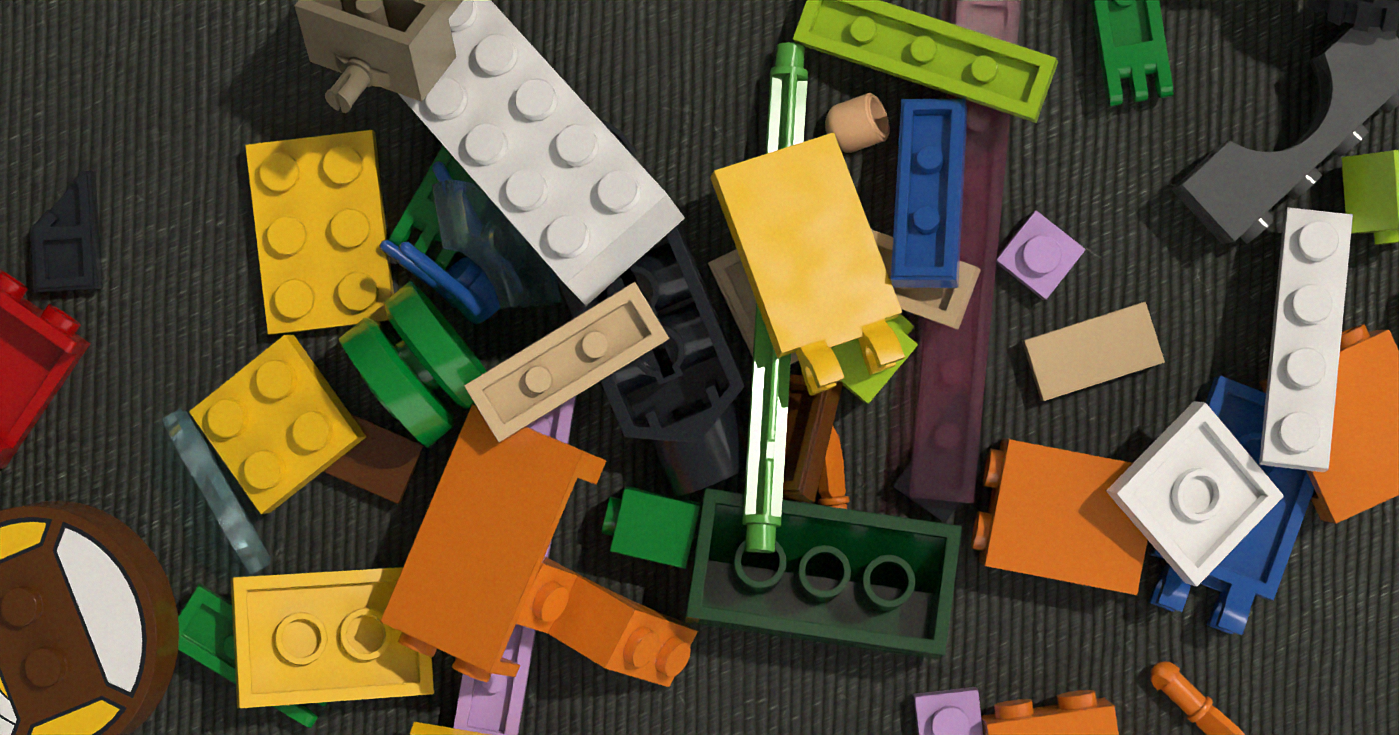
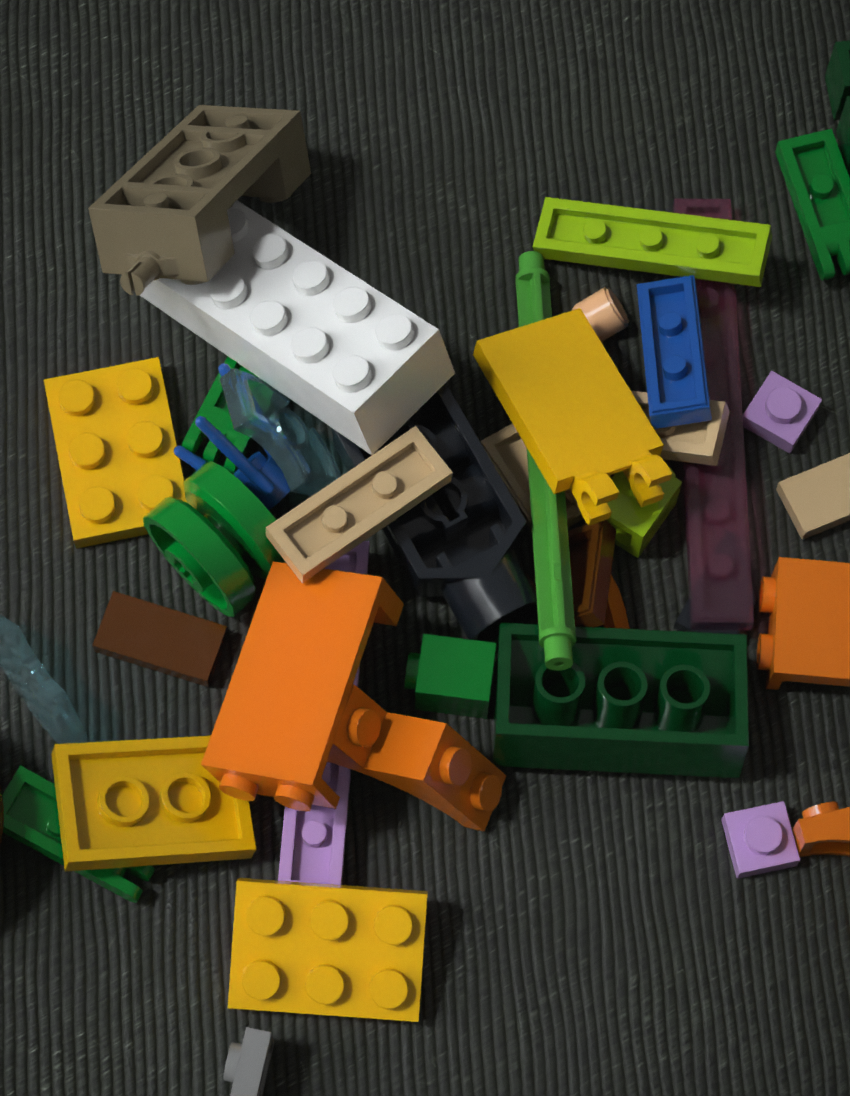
camera: 15 degrees left, 20 degrees down
yellow plate [189,335,366,514] -> none

